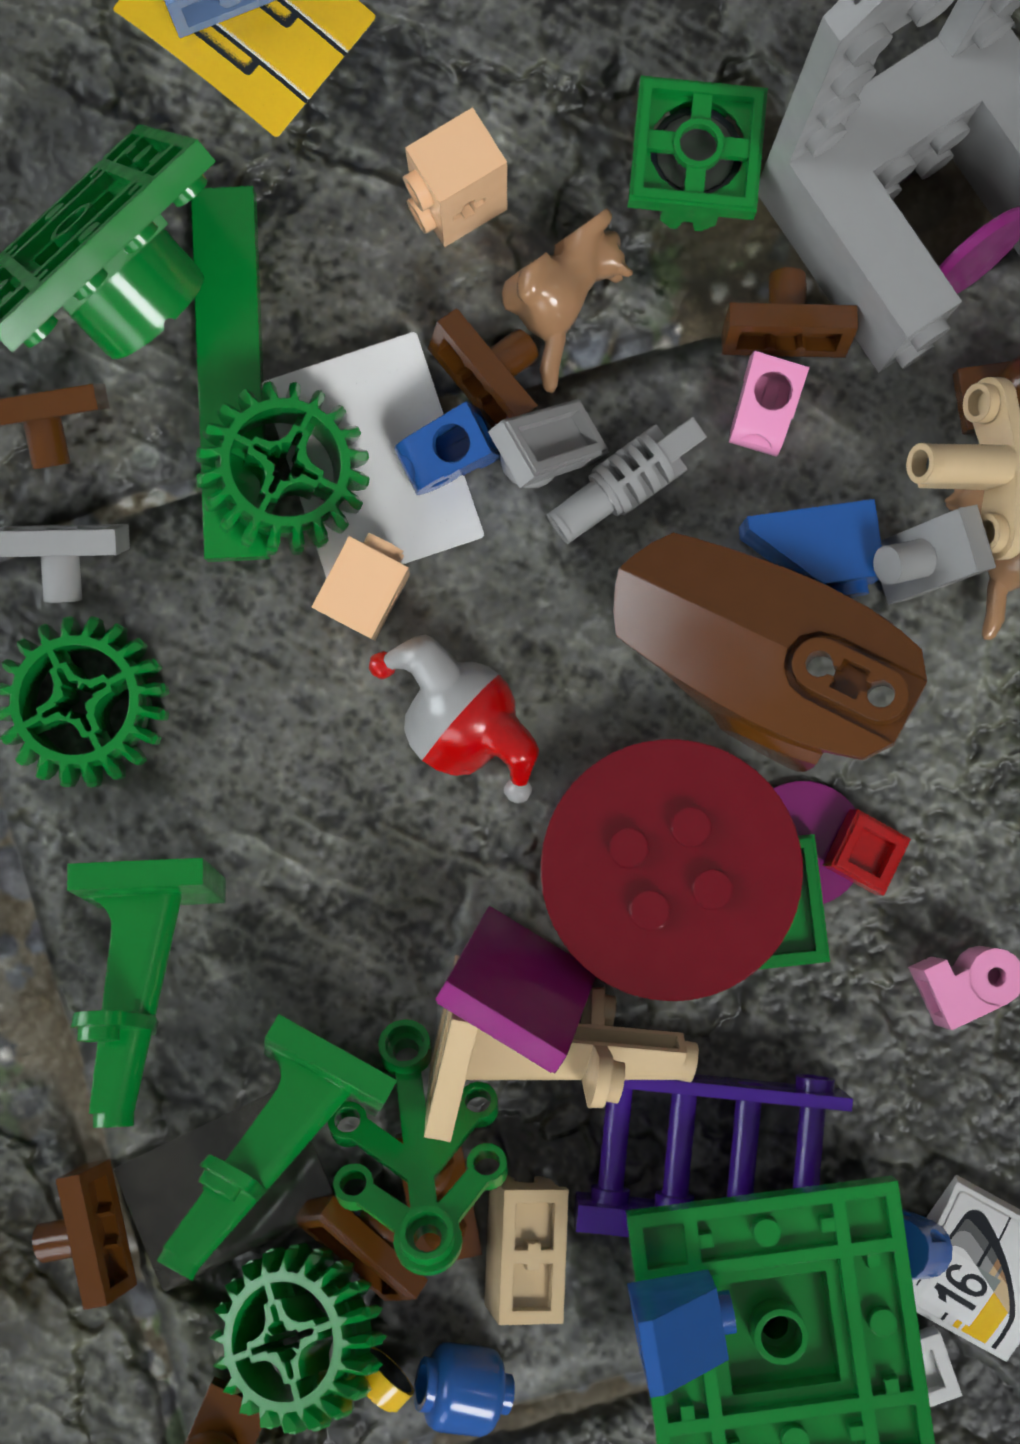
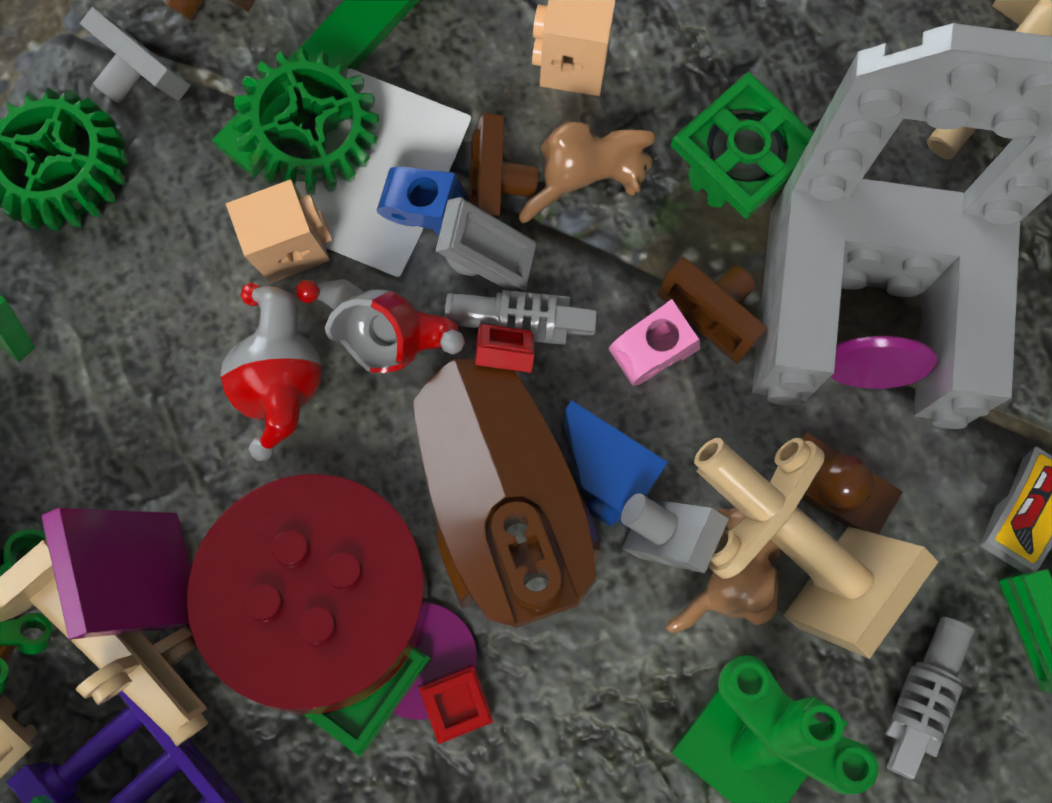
camera: 40 degrees right, 10 degrees down
none -> piece [295,279,465,373]
none -> red tile [475,324,535,373]

